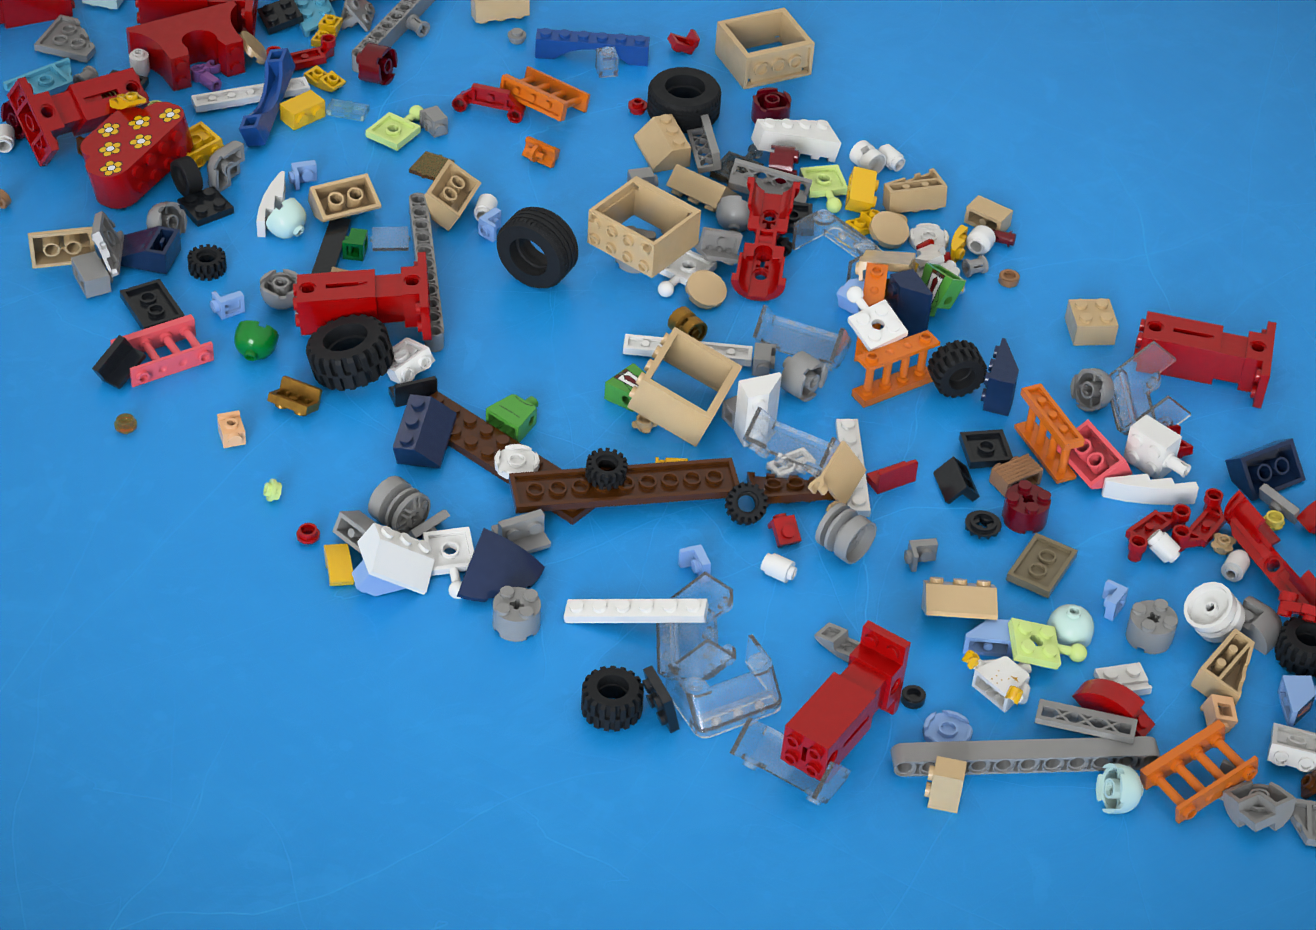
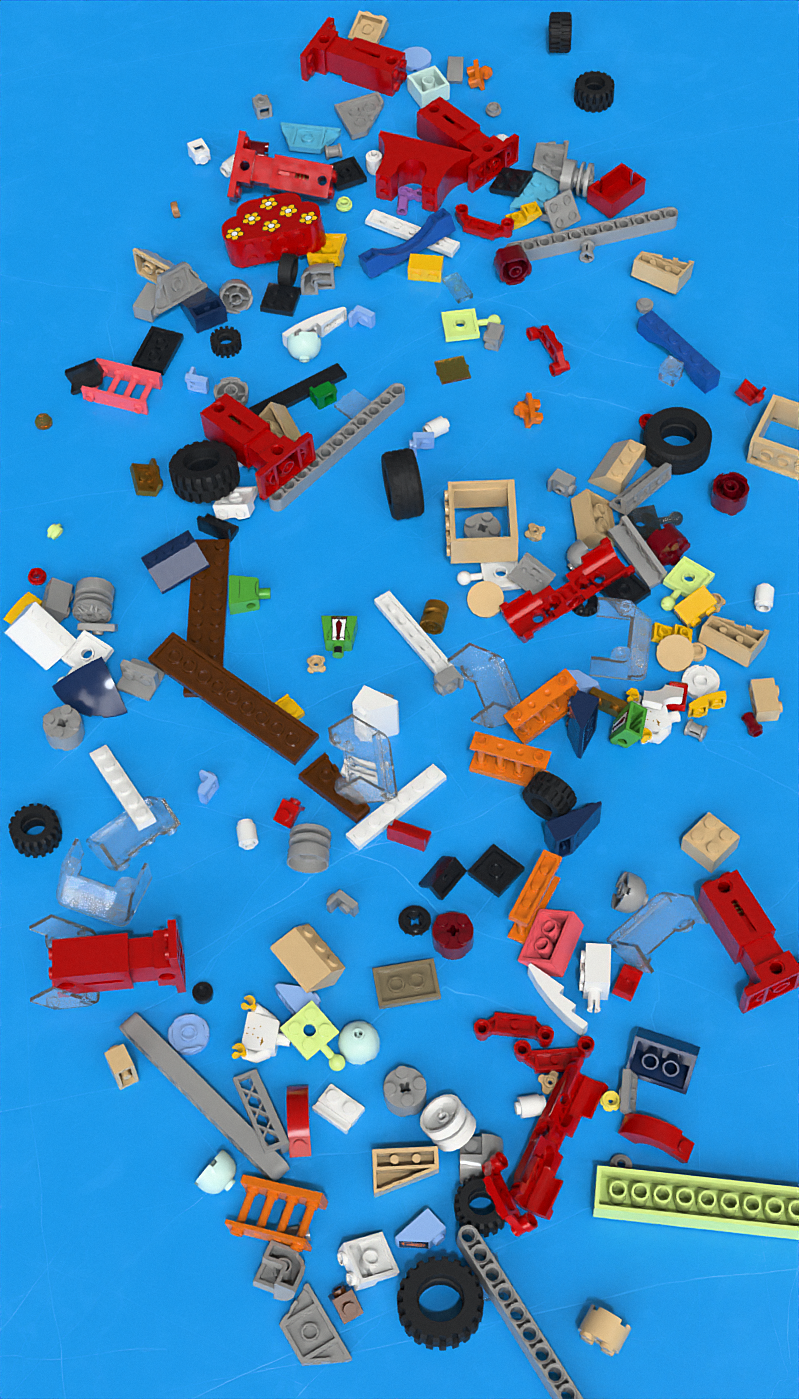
camera: 55 degrees right, 15 degrees up
yellow slope [109,92,146,109] -> none
light nougat brick [217,410,246,448] -> none
green cylinder [234,320,279,361] -> none
tan tile [239,31,267,64] -> none
yellow slope [303,65,346,92] -> none
tan slope [308,173,382,222] -> none
tan slope [424,159,481,231] -> none
white tile [494,444,540,479] -> none
orange fence [500,66,590,122] -> none
black tyre [585,448,628,490] -> none
tan window [627,327,743,447] -> none
black plate [642,665,680,733] -> none
black tyre [725,482,768,526] -> none
white wedge [751,118,841,163] -> none
light grey brick [780,351,828,402] -> none
tan flag [808,441,866,512] -> none
light grey slope [814,622,860,662] -> none
white plate [846,286,908,351] -> none
white wheel [849,140,886,174] -> none
tan panel [855,250,916,281] -> none
white head [966,225,996,255] -> none
medium nougat brick [989,453,1043,497] -> none
medium nougat tile [998,269,1020,288] -> none
light blue bracket [1102,579,1129,621] -> none
white brick [1147,529,1181,563] -> none
light nougat brick [1200,694,1238,734] -> none

